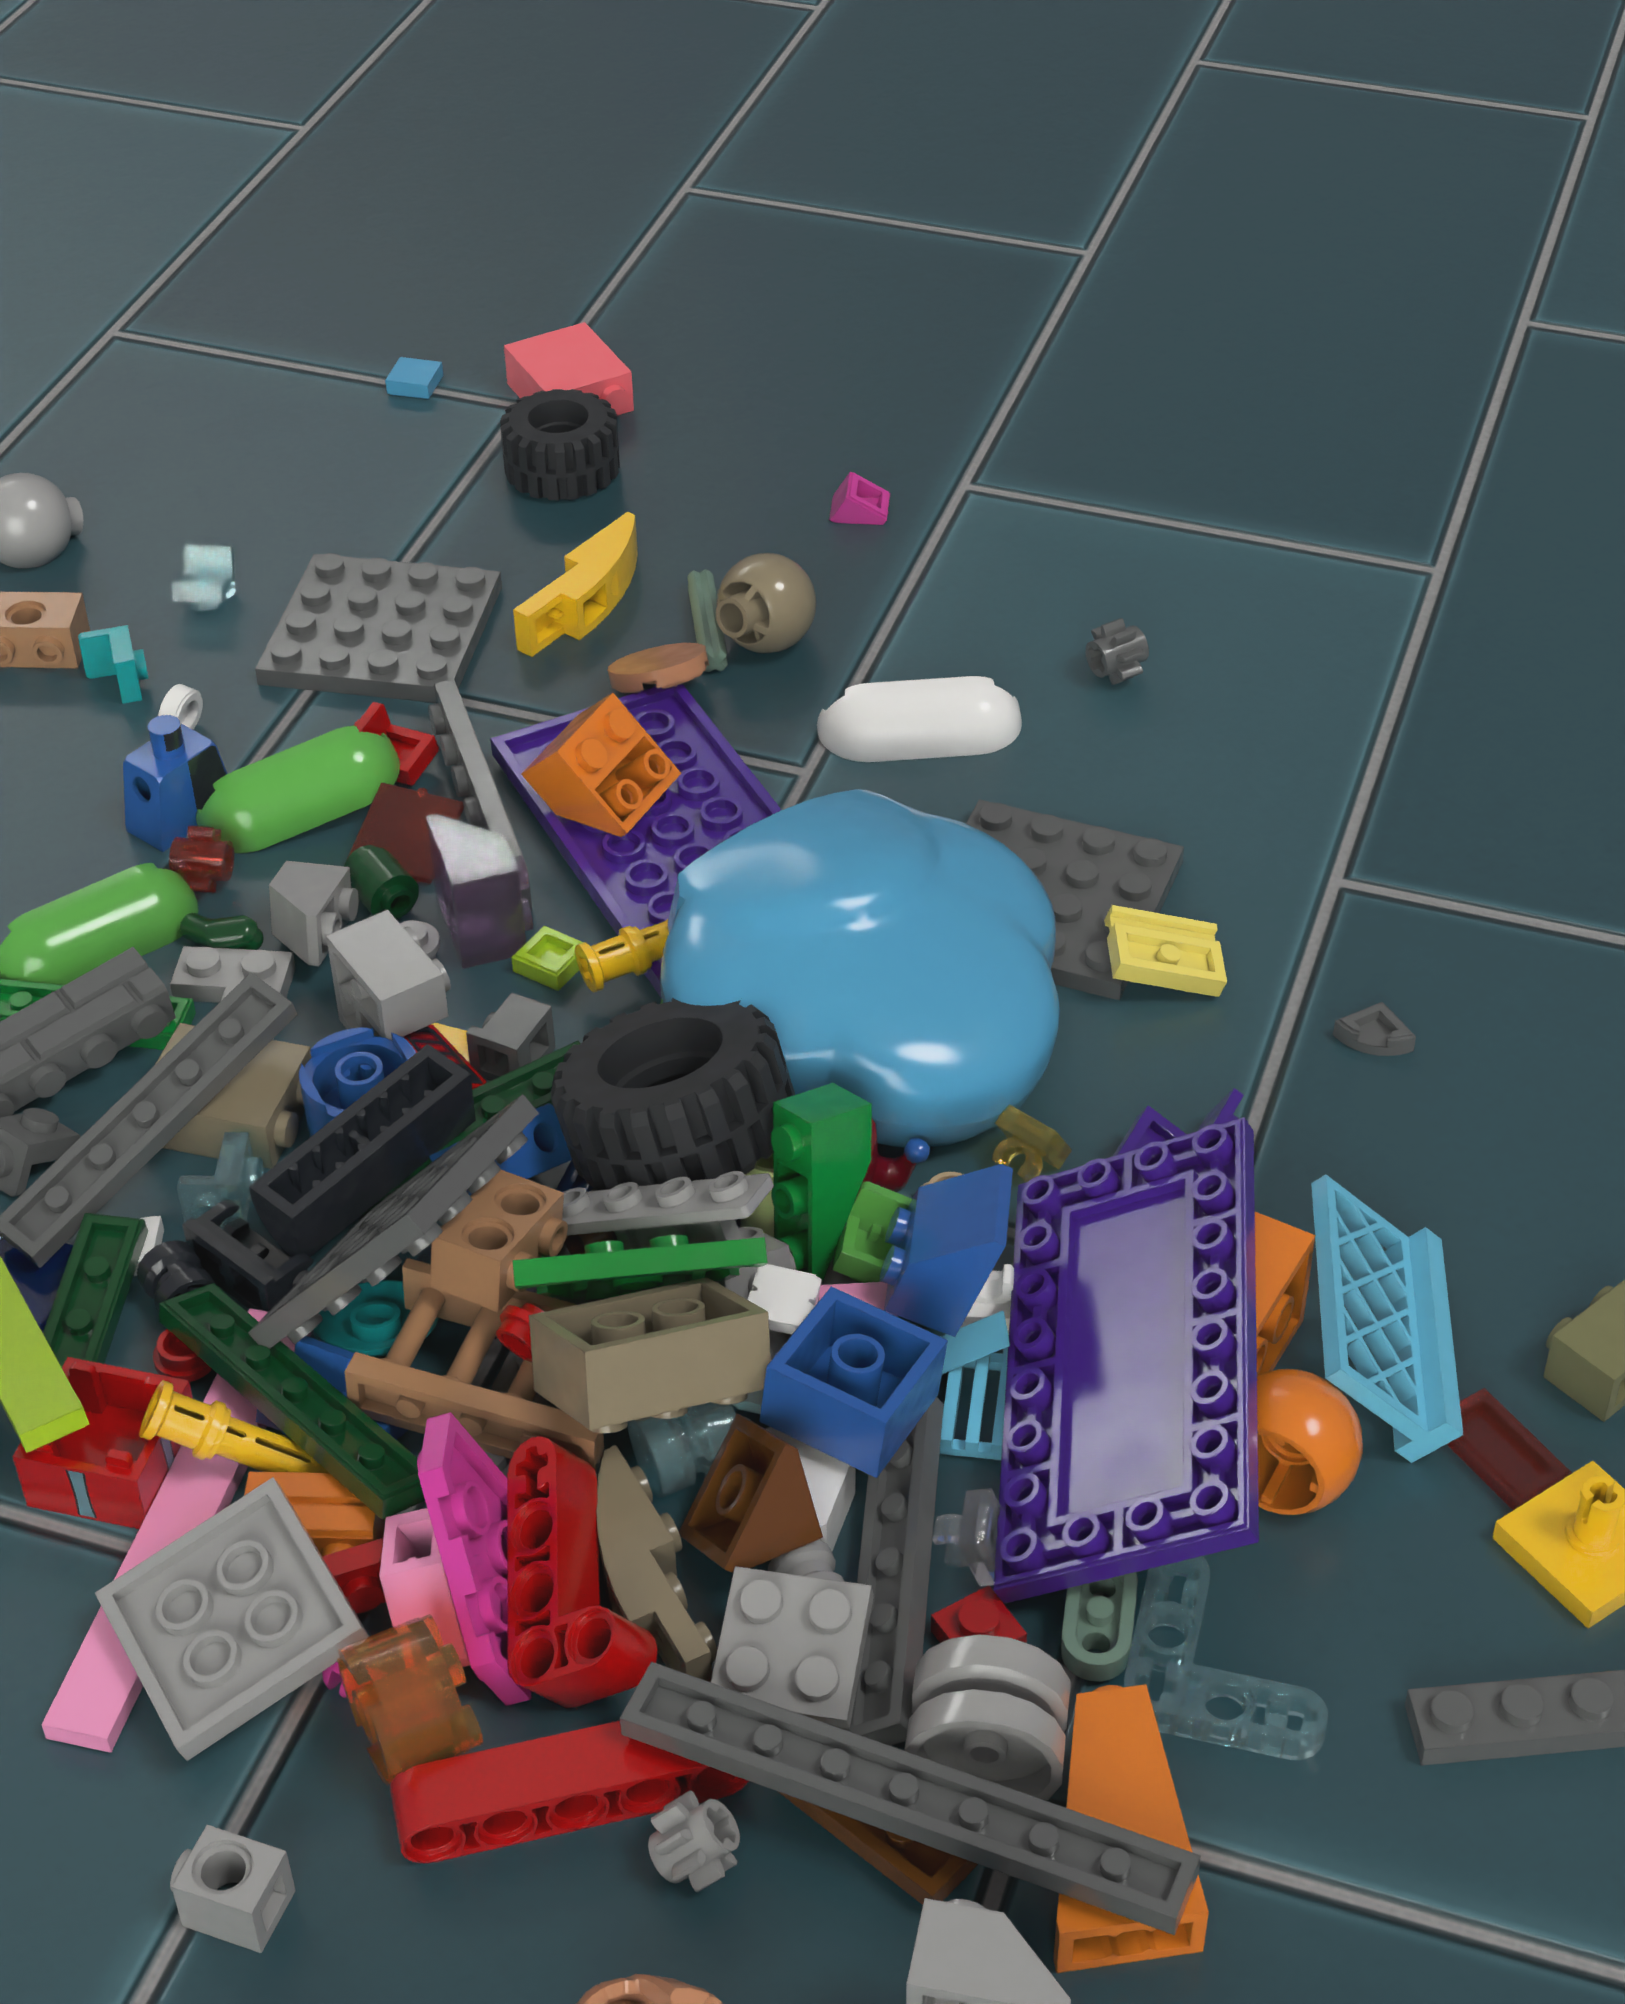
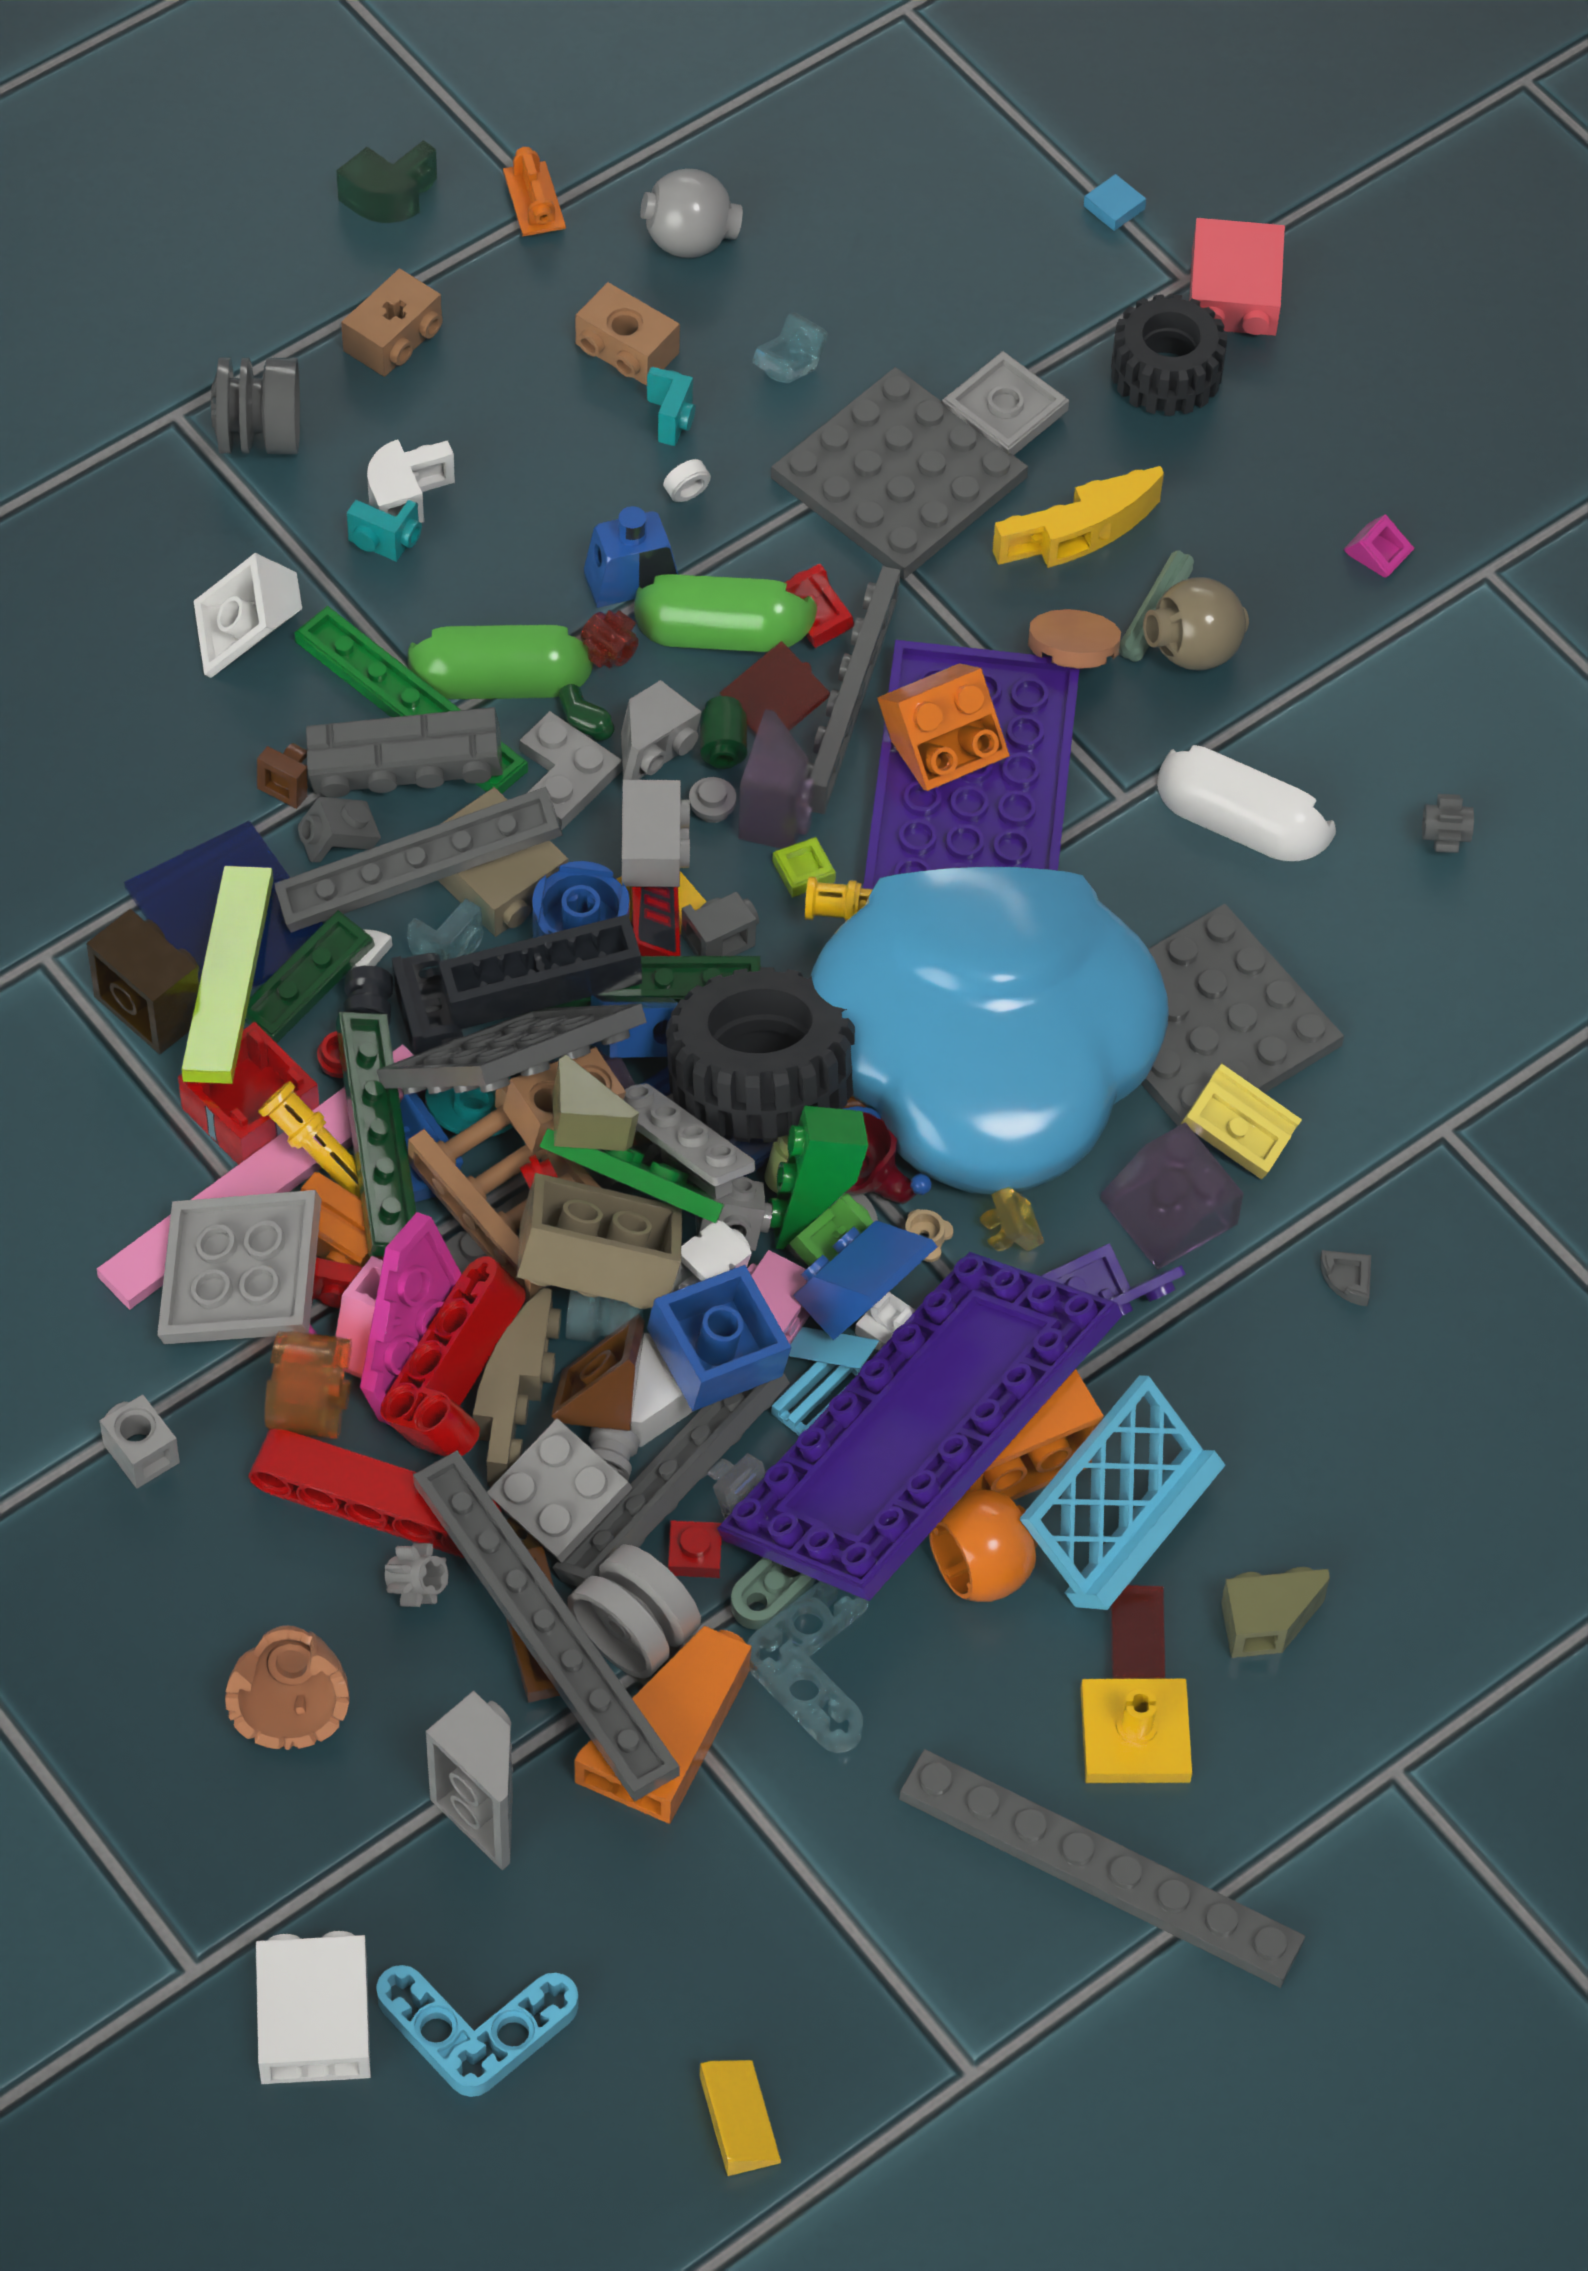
camera: 30 degrees right, 15 degrees up
none -> olive slope [552,1055,639,1151]
none -> light grey plate [942,351,1069,455]
none -> clear purple slope [1100,1122,1244,1270]

